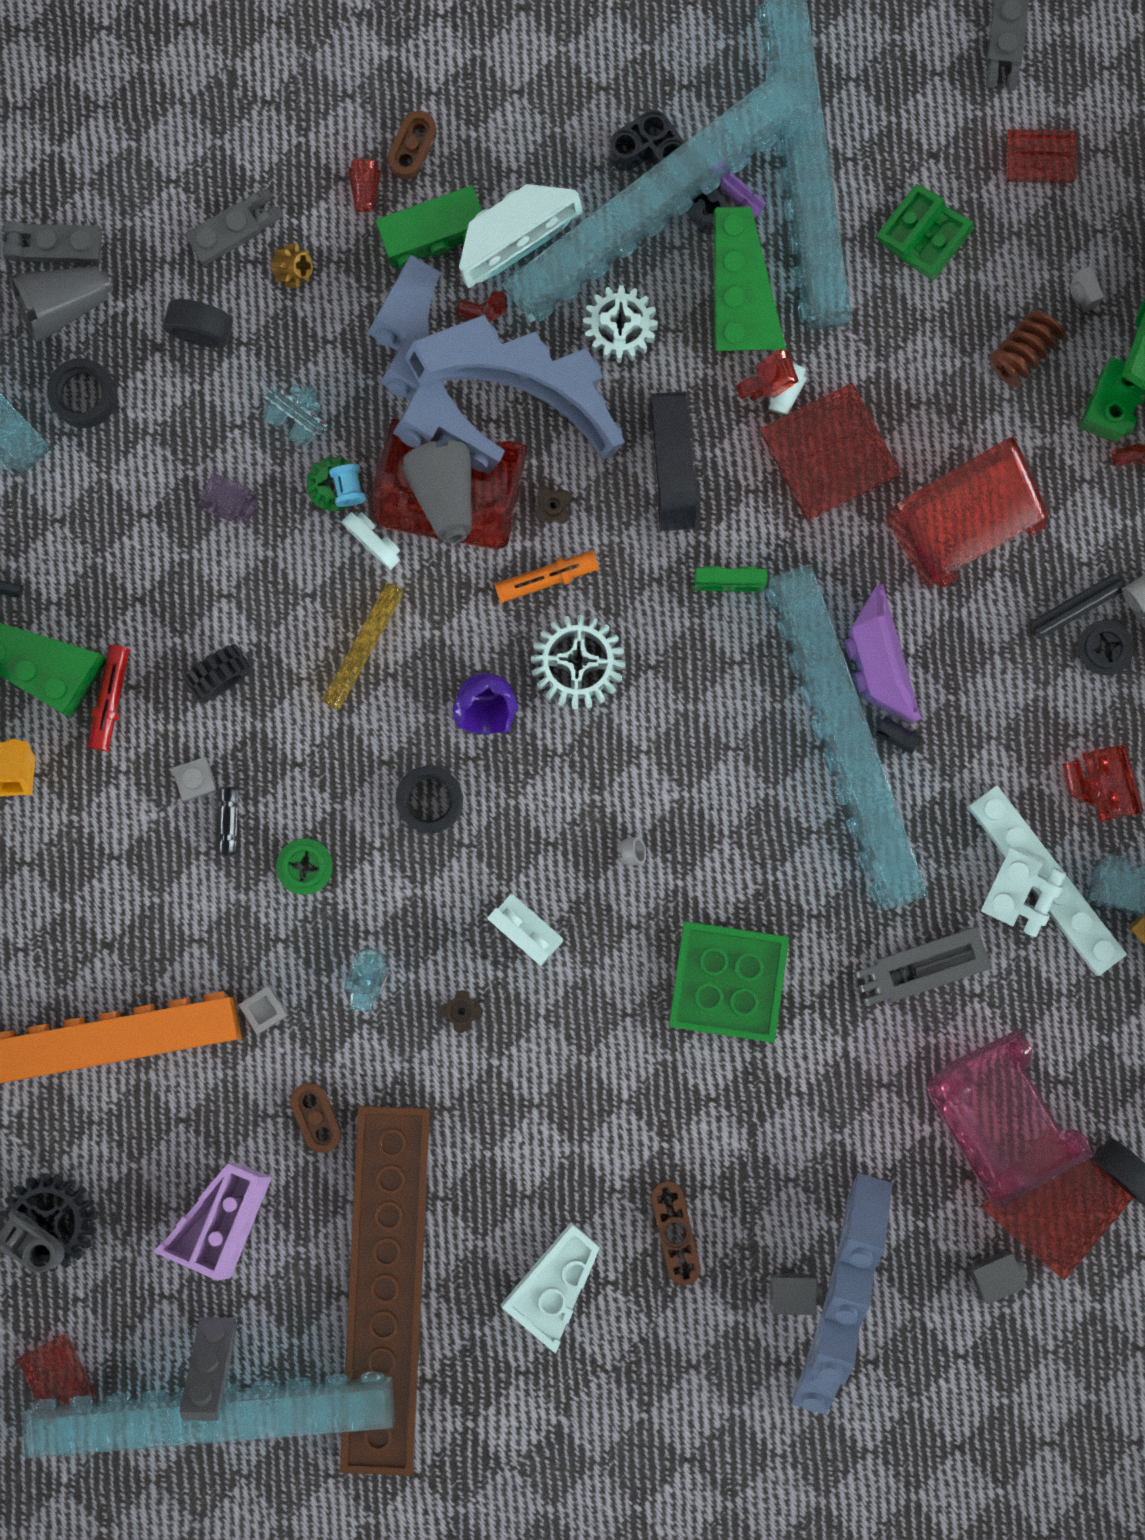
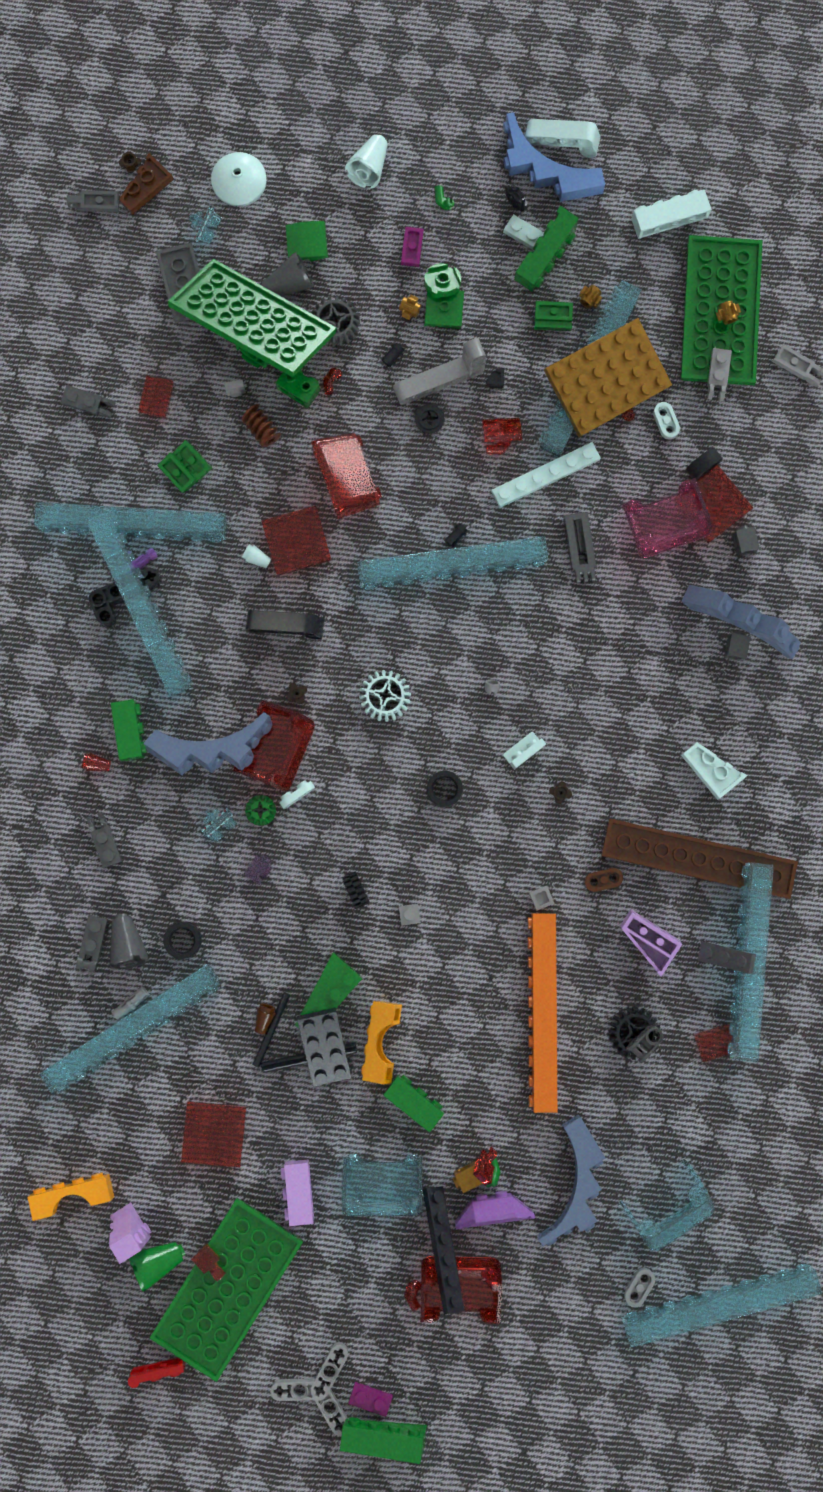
camera: 85 degrees left, 0 degrees up
red pin [87,645,131,752] -> none
black tyre [163,299,233,348] -> none
black axle [216,787,238,856] -> none
pearl gold gear [270,244,313,288] -> none
green gear [276,839,333,895] -> none
clear yellow axle [323,583,403,710] -> none
medium azure bush [329,464,366,507] -> none
clear light blue hips [344,948,389,1012] -> none
reddish brown plate [388,111,437,179] -> none
dark grey cone [401,440,472,543] -> none
sand blue arch [404,315,625,460] -> none
dark purple hair [452,672,518,735] -> none
clear red arm [457,291,508,323] -> none
light aqua wedge [459,184,583,288] -> none
orange pin [494,549,600,604] -> none
light aqua gear [583,285,658,363] -> none
reddish brown beam [651,1180,700,1286] -> none
green plate [668,921,789,1043] -> none
green plate [694,566,767,593] -> none
green wedge [713,207,786,352] -> none
clear red plate [736,349,799,401] -> none
medium lavender wedge [845,584,921,725] -> none
light aqua plate [981,846,1066,937] -> none
black axle [1029,574,1124,639] -> none

